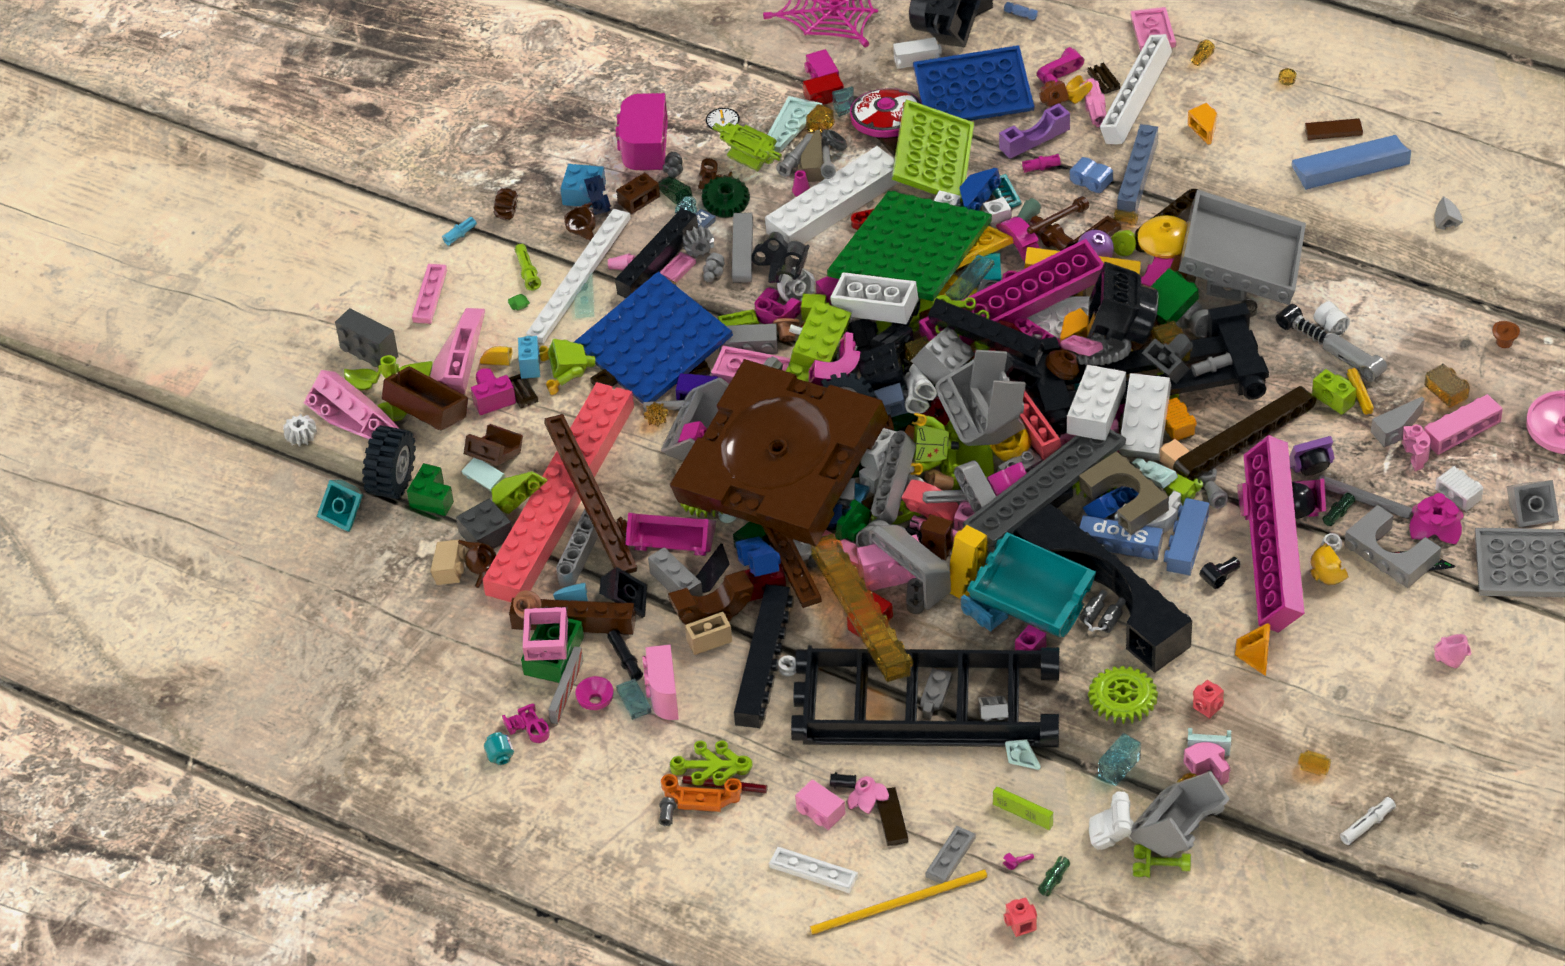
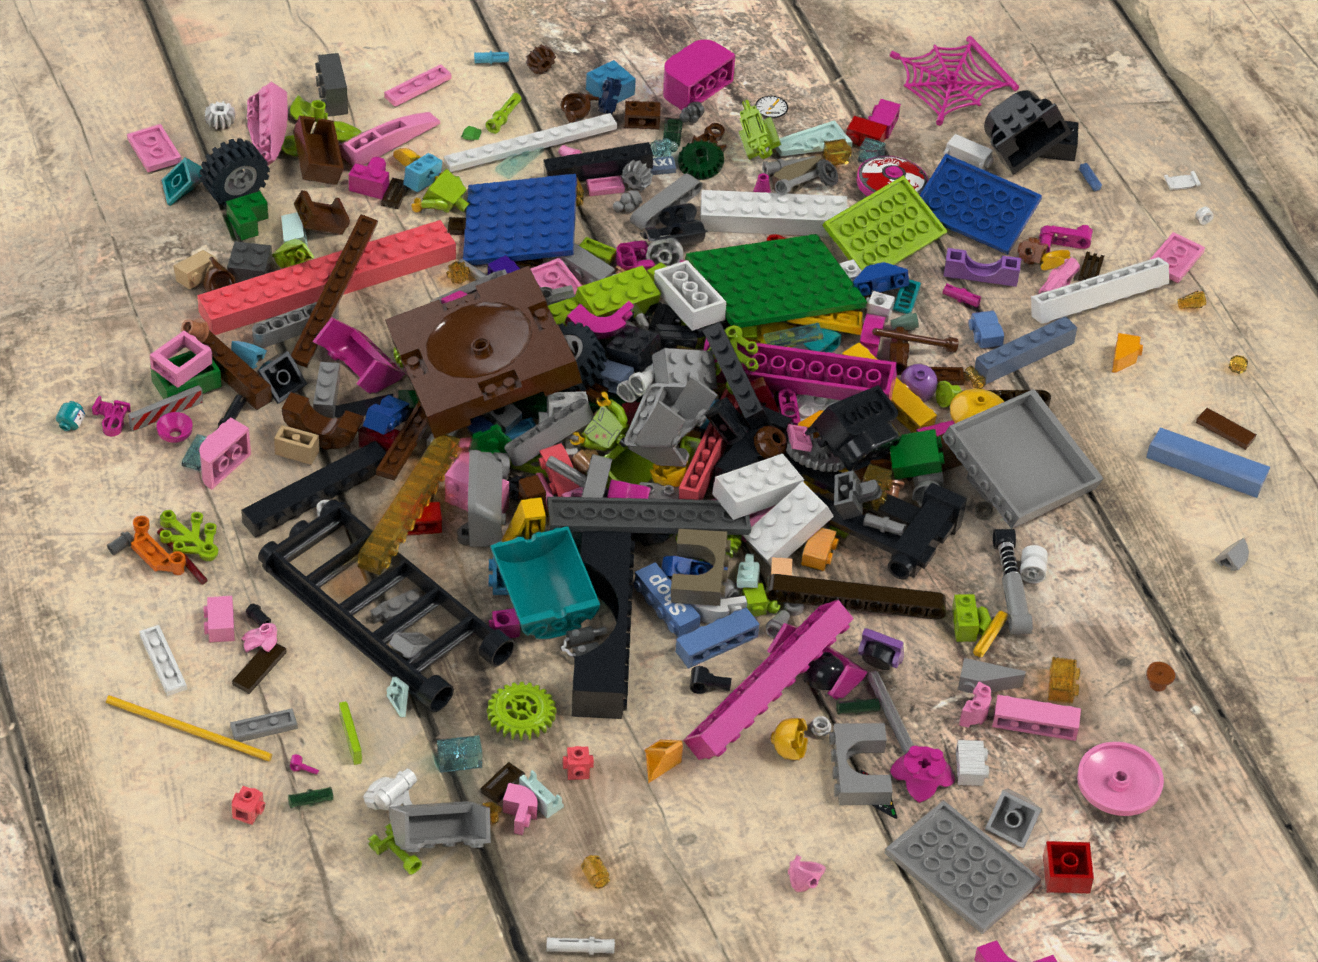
camera: 35 degrees right, 0 degrees up
none -> bright pink plate [127,124,182,173]
none -> dark brown tile [481,762,525,804]

